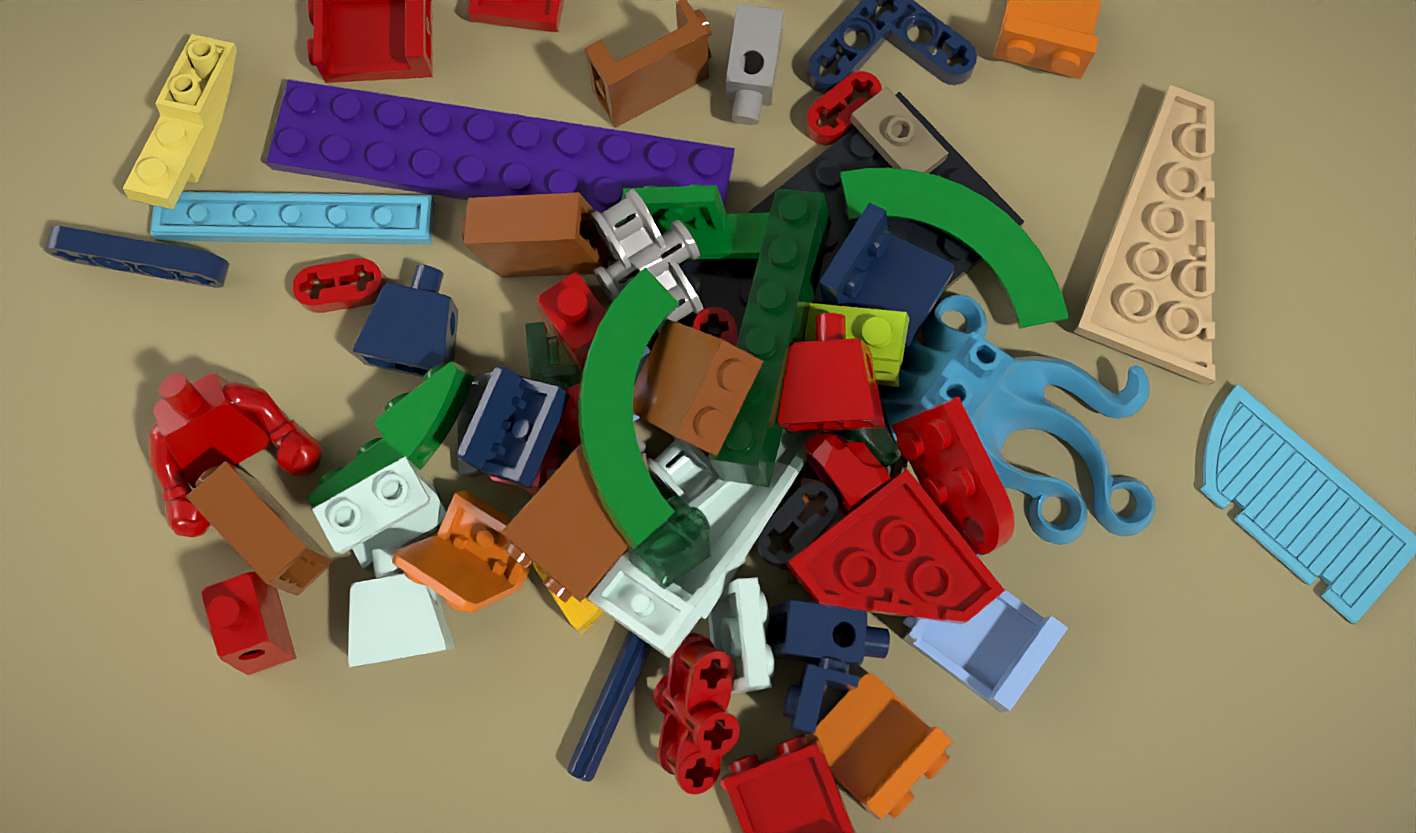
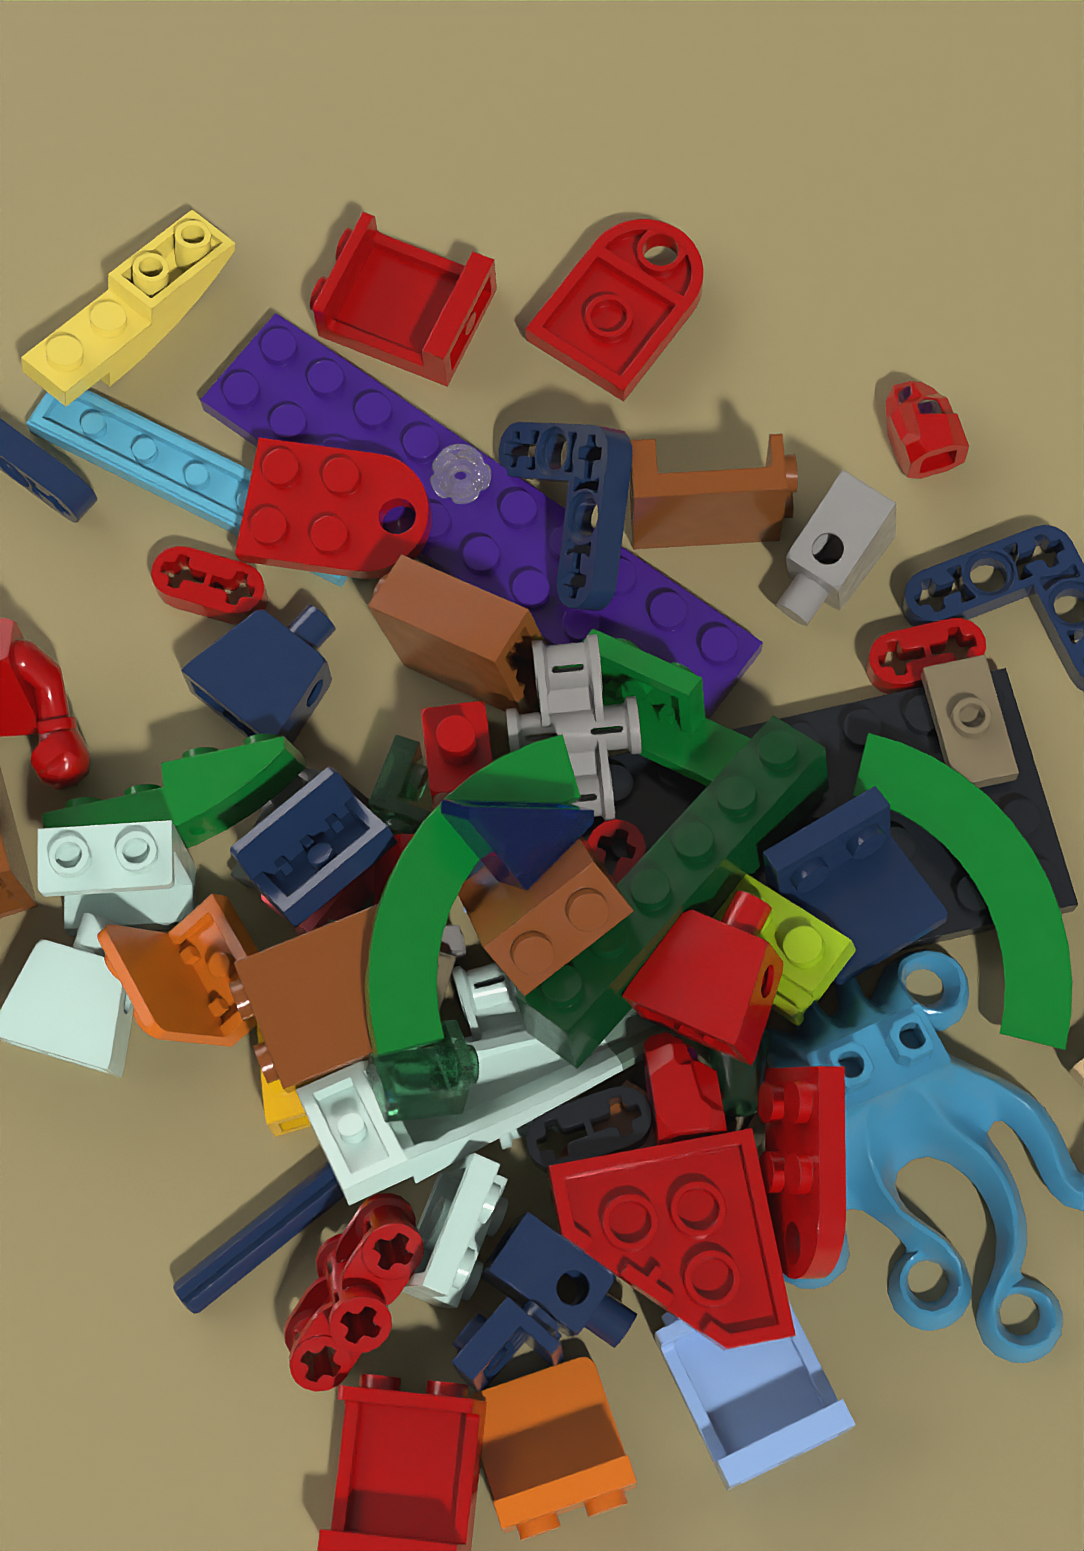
camera: 30 degrees right, 5 degrees down
none -> red plate [235,437,432,579]
none -> clear plate [430,444,491,504]
none -> clear blue slope [441,799,594,891]
none -> dark blue beam [498,422,632,611]

